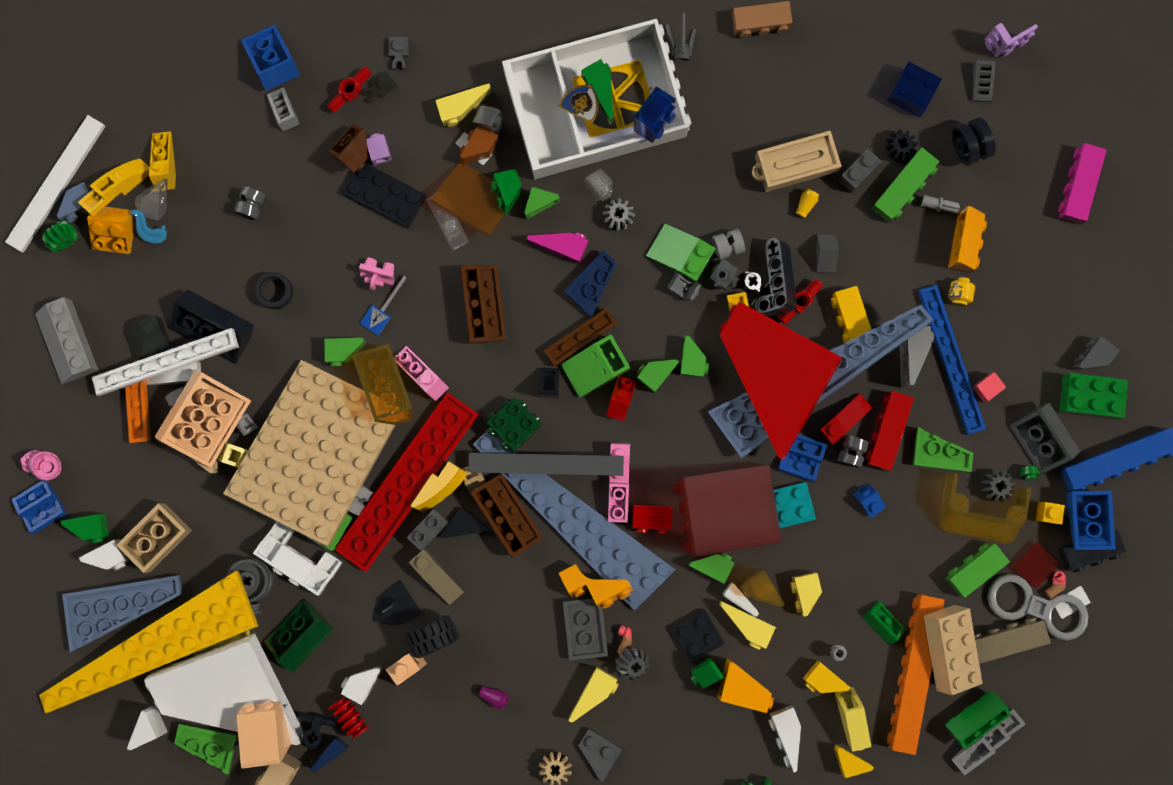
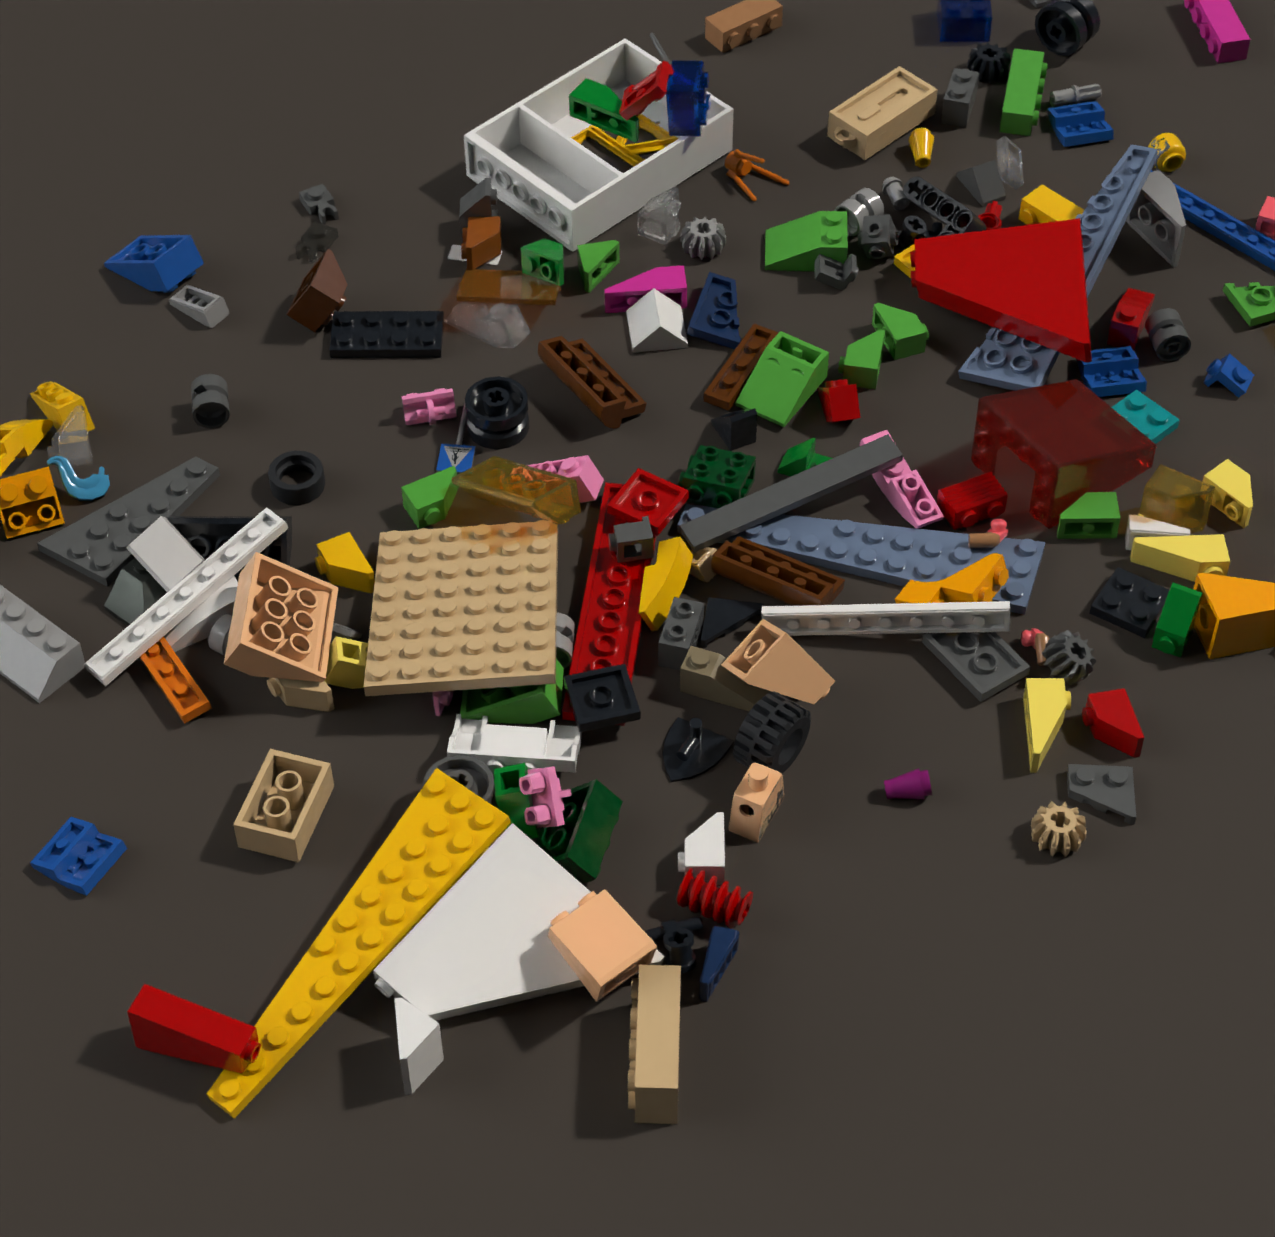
camera: 25 degrees left, 35 degrees down
bright pink hair [20,449,62,481] -> none
green slope [61,514,109,544] -> none
sand blue wing [62,575,183,652] -> none
white slope [79,539,130,571] -> none
bright green wing [174,723,238,775] -> none
red axle [328,66,372,113] -> none
lavender brick [367,133,392,165] -> none
light yellow slope [435,83,492,127] -> none
shield [558,84,599,123] -> none
red brick [864,391,914,472] -> none
light orange slope [948,206,987,273] -> none
none -> dark grey wing [37,457,220,587]
none -> white slope [126,516,205,592]
none -> red slope [127,984,261,1074]
none -> yellow slope [315,532,375,593]
none -> black wheel [465,376,529,450]
none -> green slope [494,763,539,839]
none -> bright pink hips [519,766,572,828]
none -> black plate [564,664,641,732]
none -> red plate [607,468,689,536]
none -> dark grey brick [608,516,654,563]
none -> red plate [619,61,674,121]
none -> white slope [626,288,688,353]
none -> light nougat slope [721,619,835,704]
none -> orange plant [724,149,790,202]
none -> white tile [761,601,1010,636]
none -> green slope [778,438,832,477]
none -> light grey pin [882,177,910,211]
none -> medium nougat arm [968,519,1008,548]
none -> clear plate [996,135,1024,190]
none -> blue slope [1047,101,1114,147]
none -> red slope [1082,688,1145,758]

